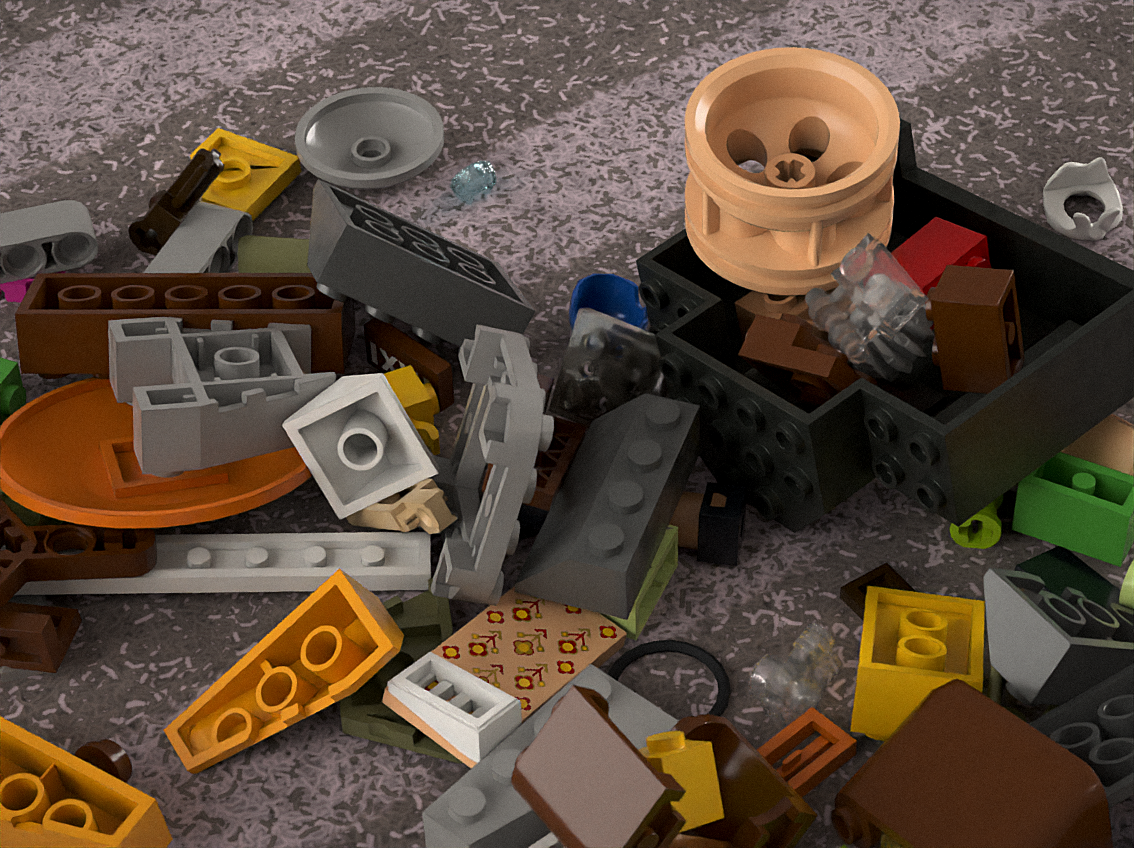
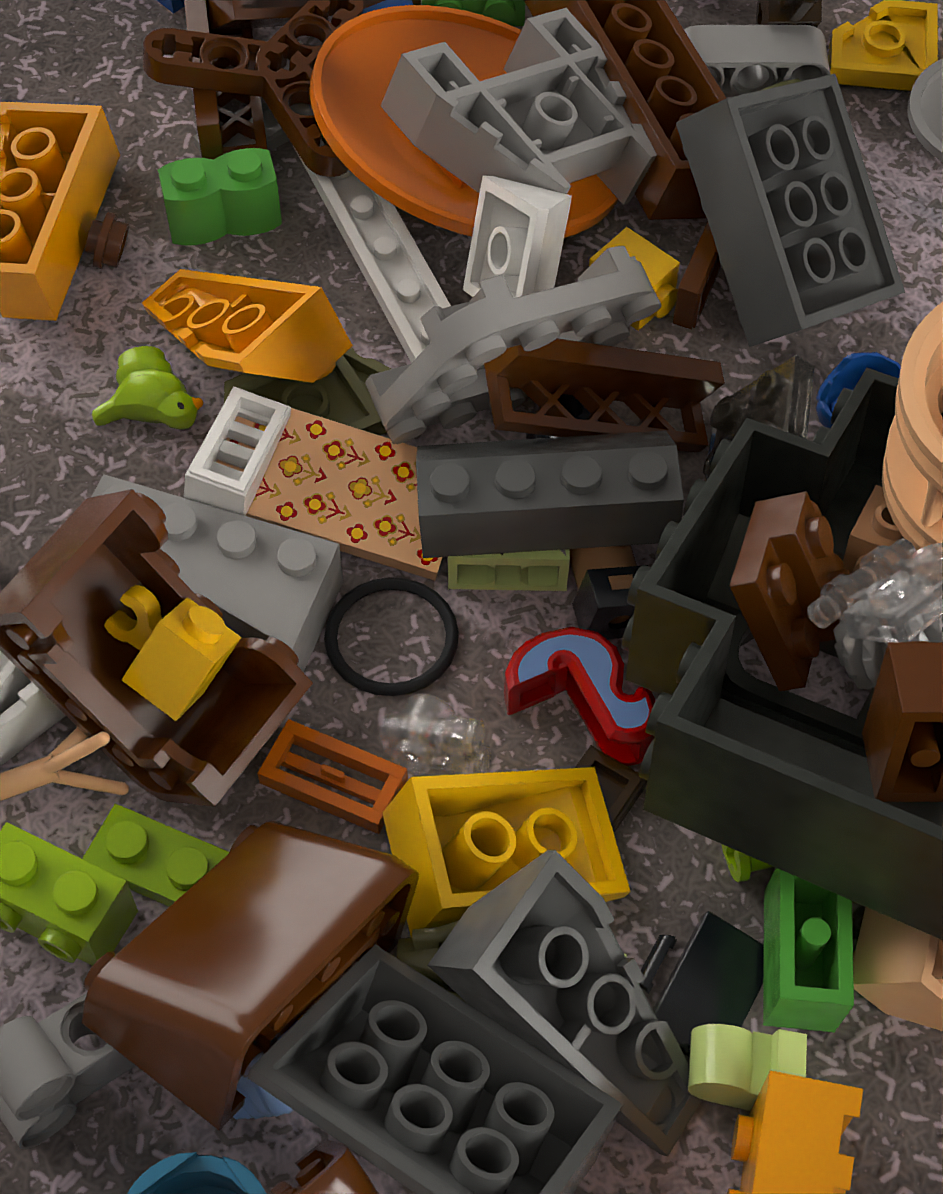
camera: 65 degrees right, 15 degrees up
none -> lime animal [92,346,204,430]
none -> bright green brick [158,148,282,245]
none -> red animal [504,627,656,766]

